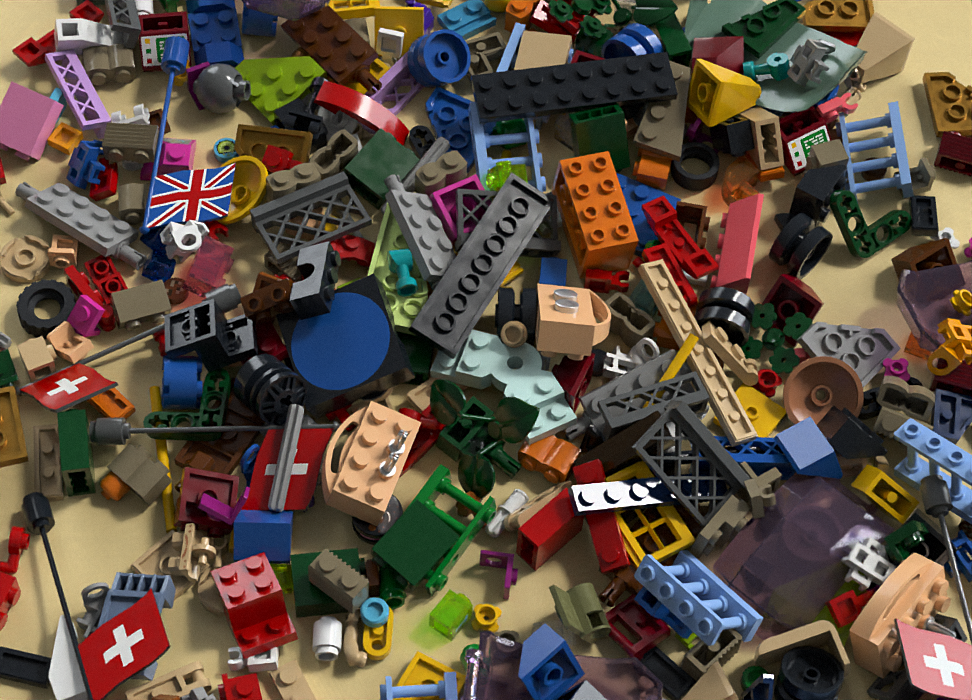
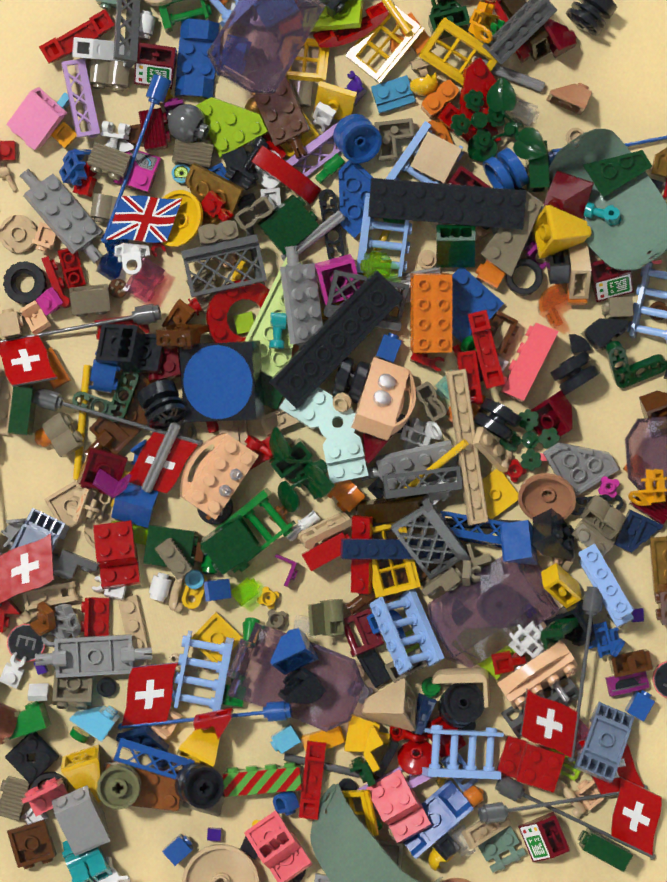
camera: 20 degrees right, 30 degrees up
black arch [289,241,341,320] -> none
dark tan brick [415,151,467,197] -> none
light grey piece [787,39,835,87] -> none
none -> dark grey plate [53,549,99,579]
none -> dark red brick [138,108,171,152]
none -> dark tan brick [172,139,214,169]
none -> blue slope [204,579,231,601]
none -> green bar [315,153,345,184]

